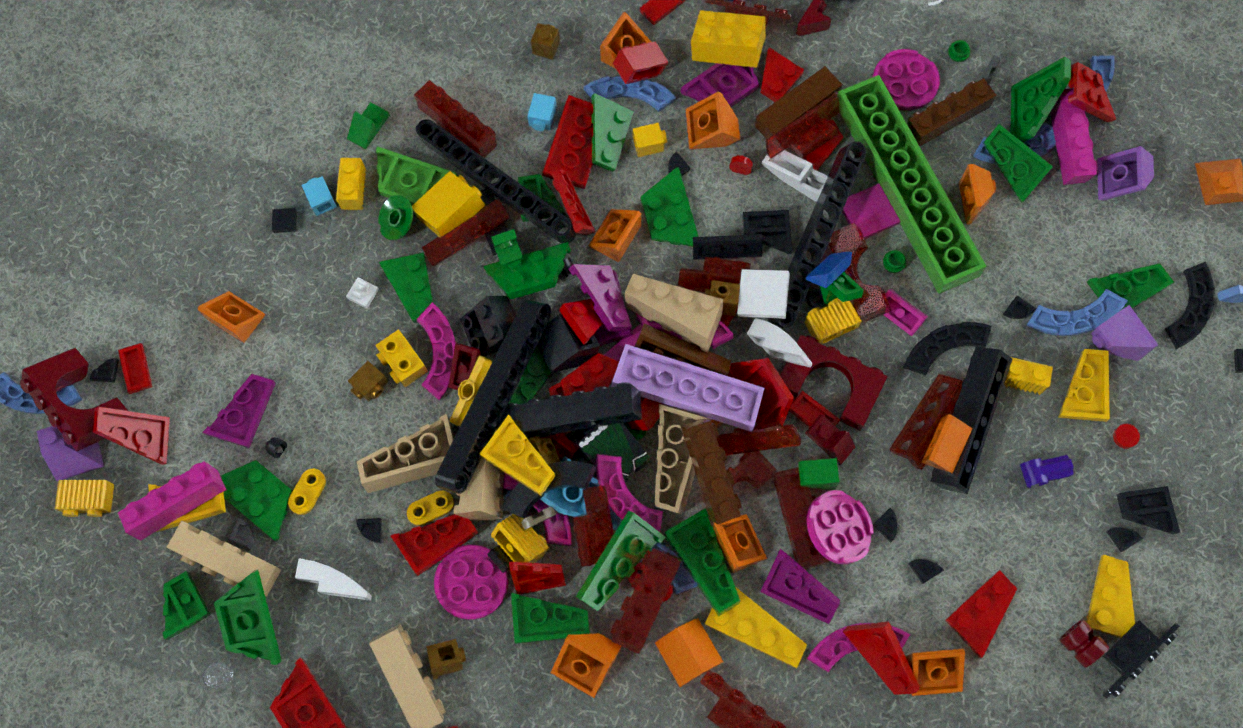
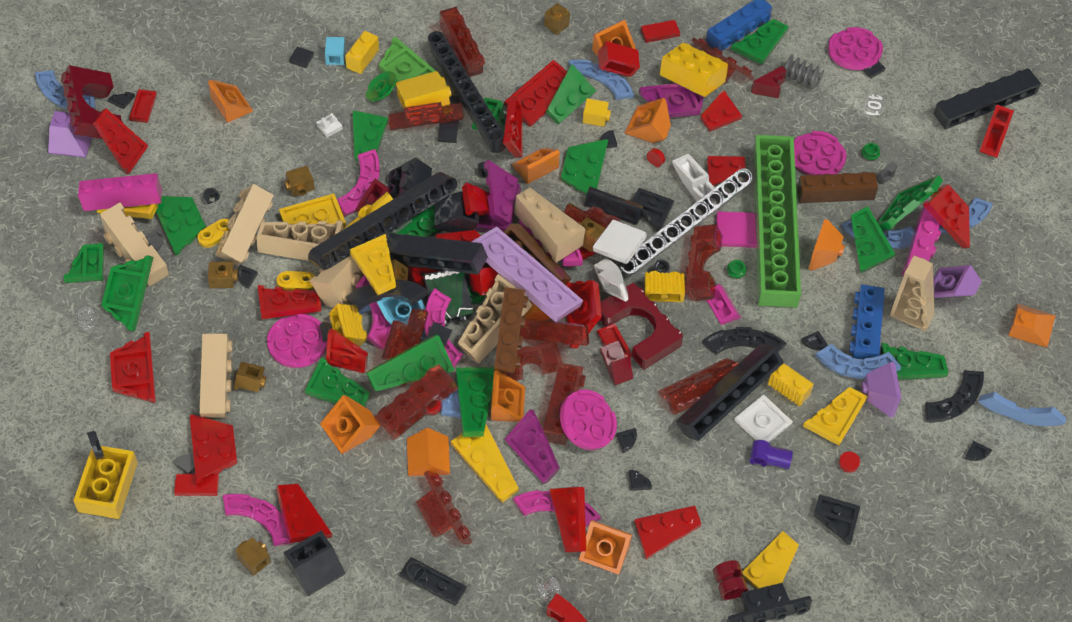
camera: 20 degrees right, 15 degrees down
yellow brick [55,480,114,517] -> none
magenta wing [202,374,276,448] -> none
white slope [295,558,372,600] -> none
green slope [347,102,390,149] -> none
yellow brick [375,329,428,387] -> none
green wing [484,242,571,300] -> none
green slope [491,229,522,265] -> none
dark tan tile [521,507,556,530] -> none
medium azure brick [527,93,557,131] -> none
reddish brown brick [755,66,843,145] -> none
clear red bracket [765,95,840,158] -> none
green slope [798,458,840,490] -> none
blue slope [806,252,852,288] -> none
green slope [820,272,863,304] -> none
orange slope [922,414,972,473] -> none
black tile [1106,527,1143,552] -> none
none -> pearl gold brick [208,262,238,288]
none -> tan wedge [215,184,274,265]
none -> yellow wing [279,193,346,227]
none -> black tile [426,322,452,348]
none -> white tile [734,395,793,443]
none -> blue brick [849,284,885,360]
none -> tan wedge [890,256,934,332]

